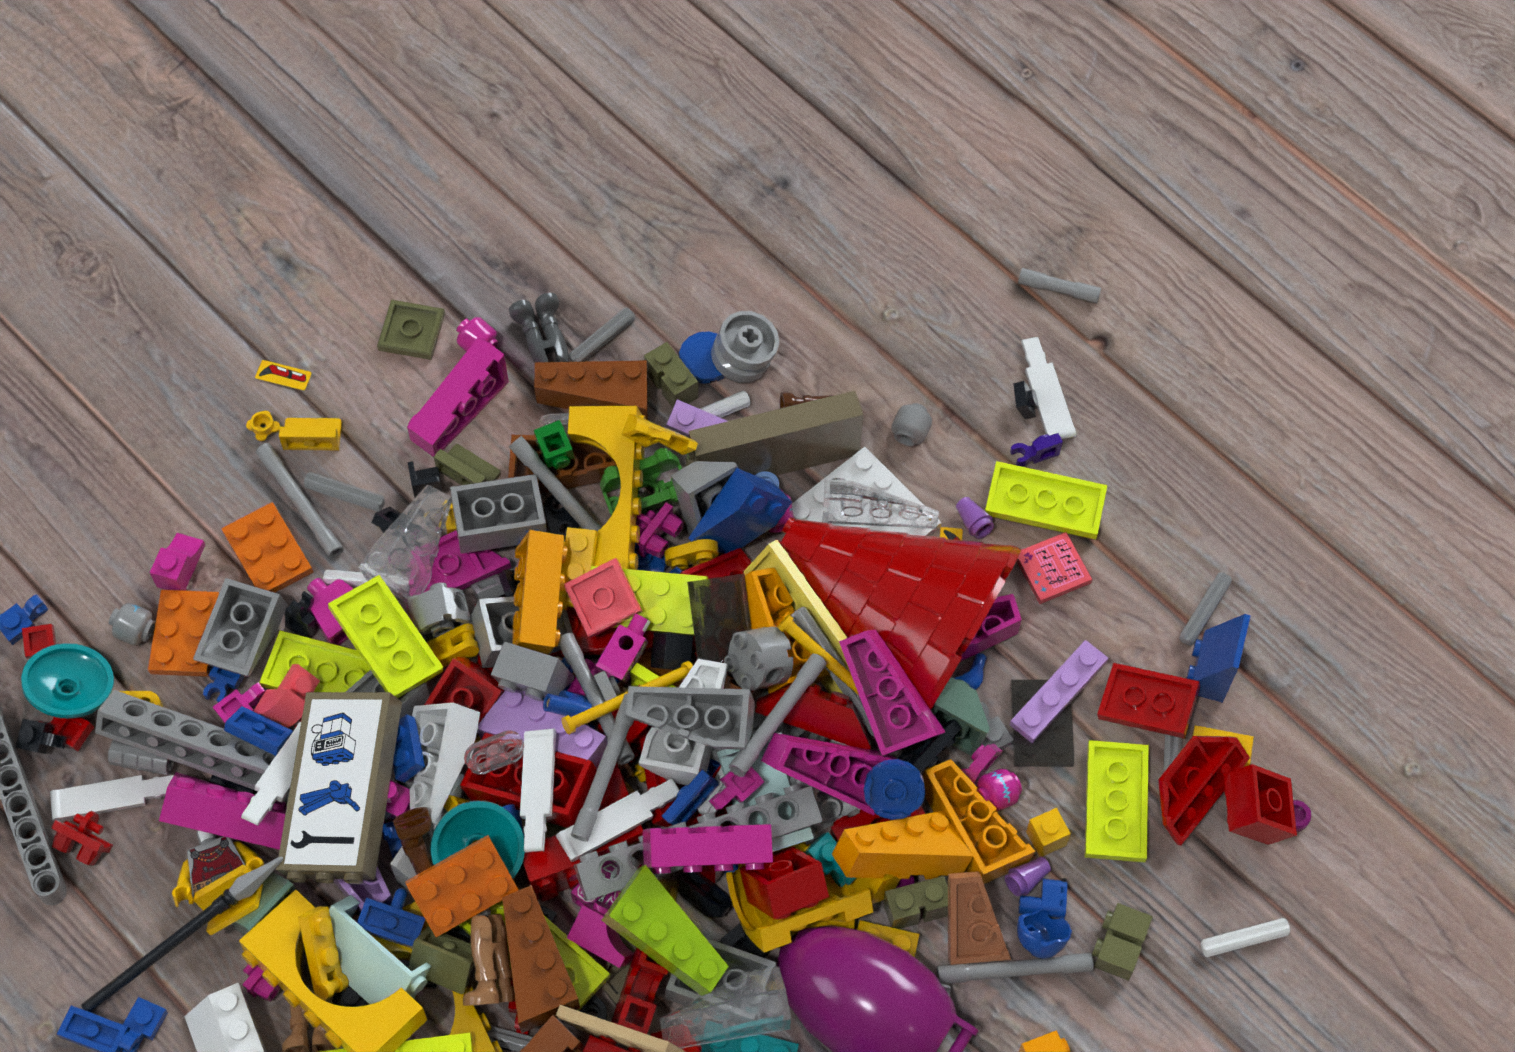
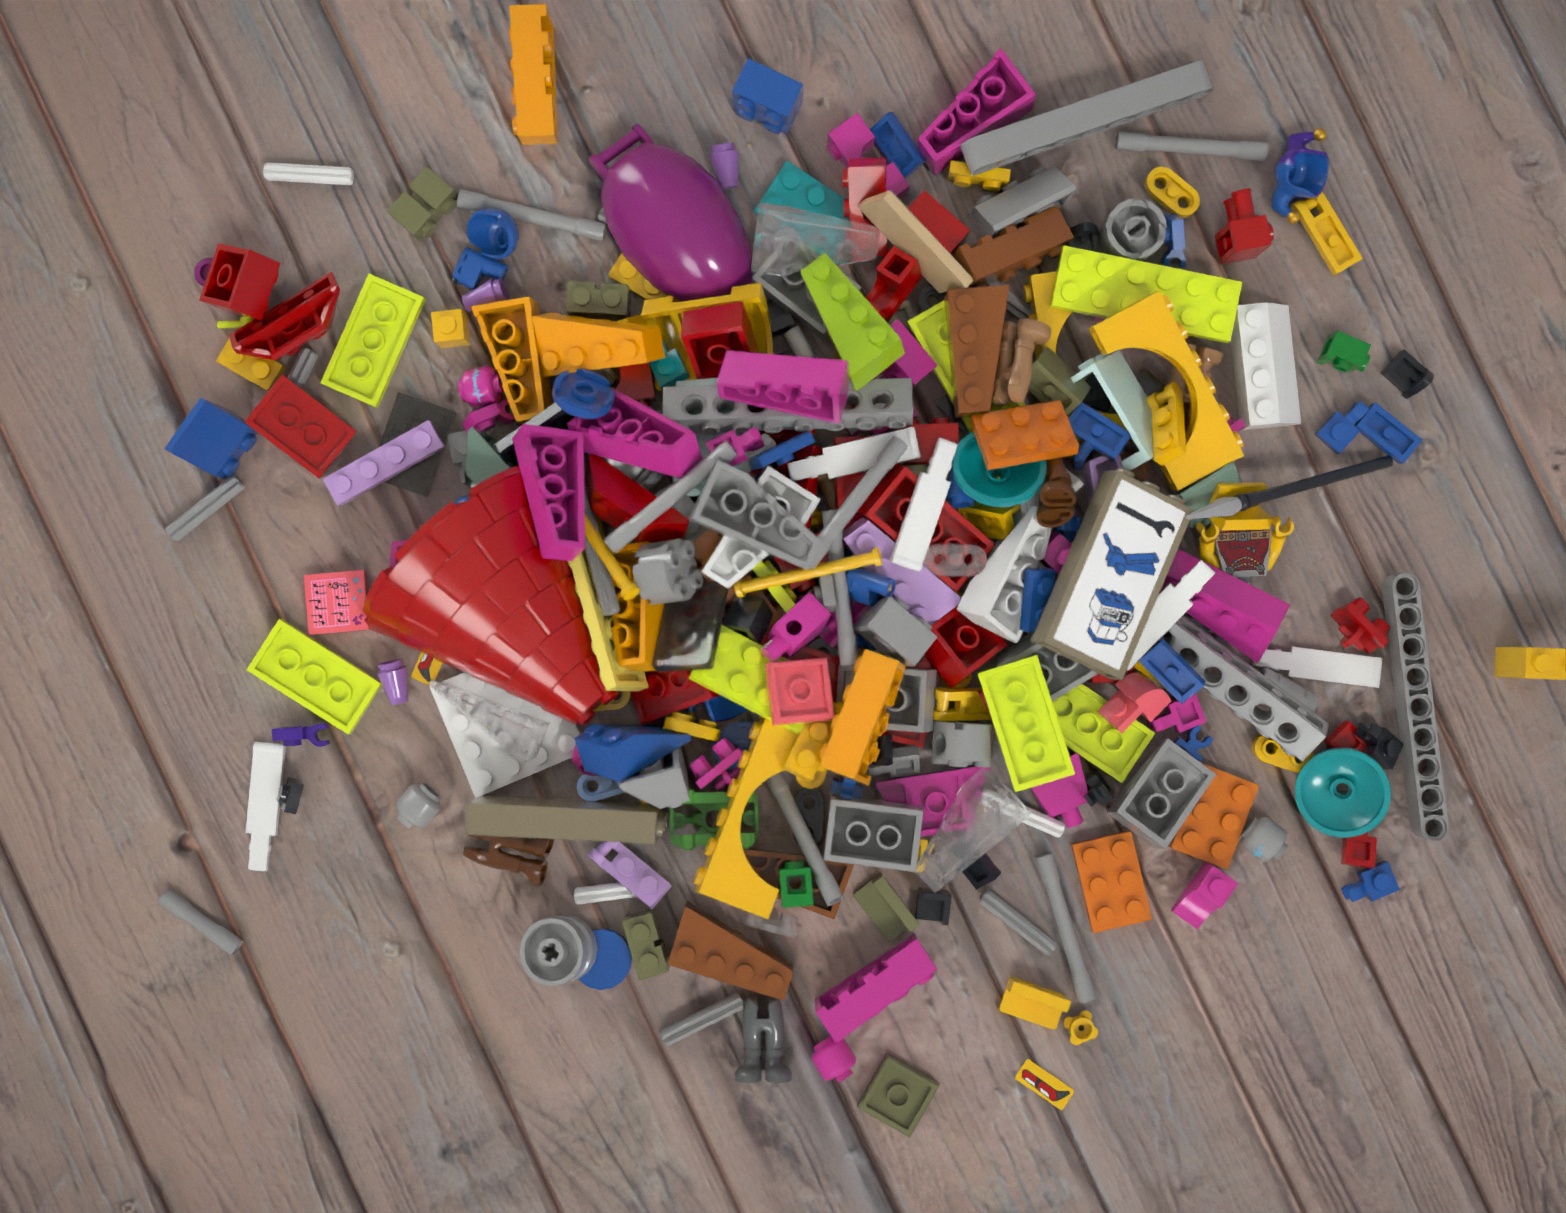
camera: 165 degrees left, 25 degrees up
yellow slope [621,414,698,455] -> none
nougat wing [948,872,1011,965] -> none

